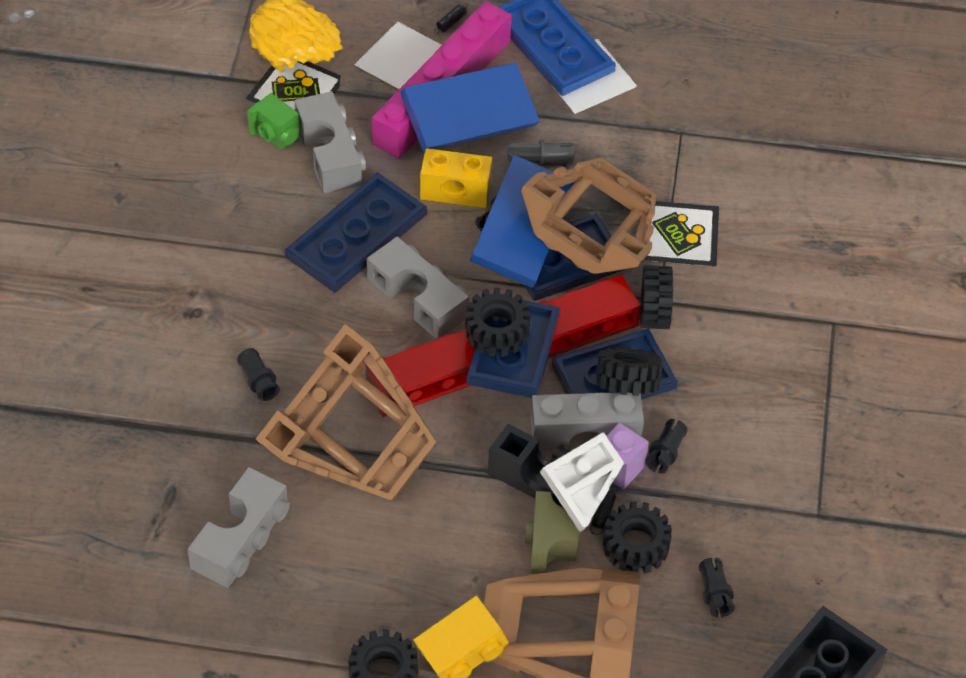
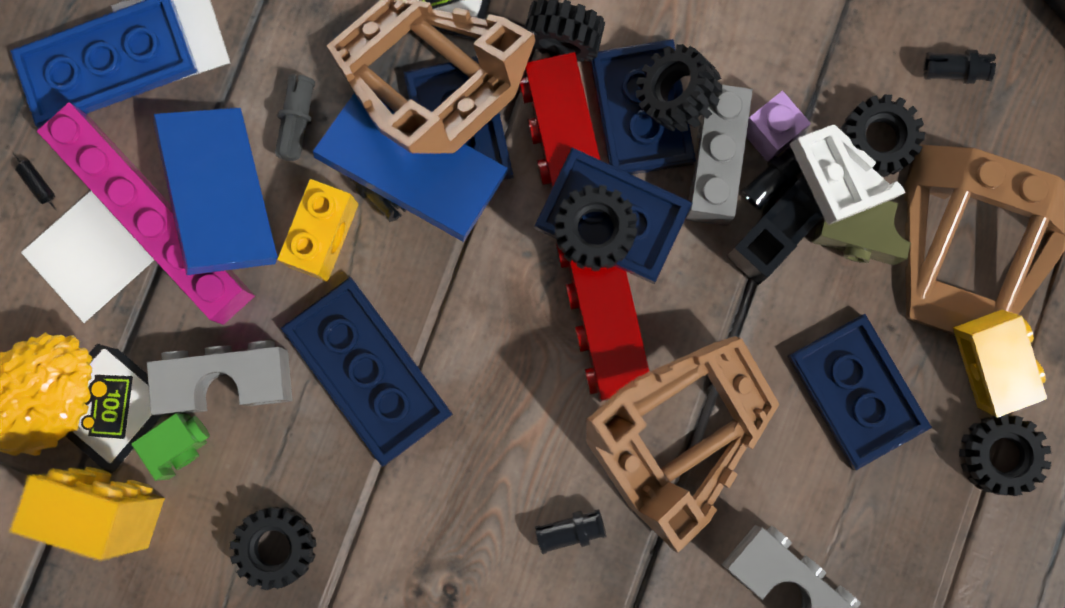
camera: 70 degrees left, 30 degrees up
light grey arch [367,236,469,339] -> none
black pin [646,419,688,474] -> none
none -> yellow brick [10,467,165,561]
none -> black tyre [229,507,316,590]
none -> dark blue tile [787,314,932,470]

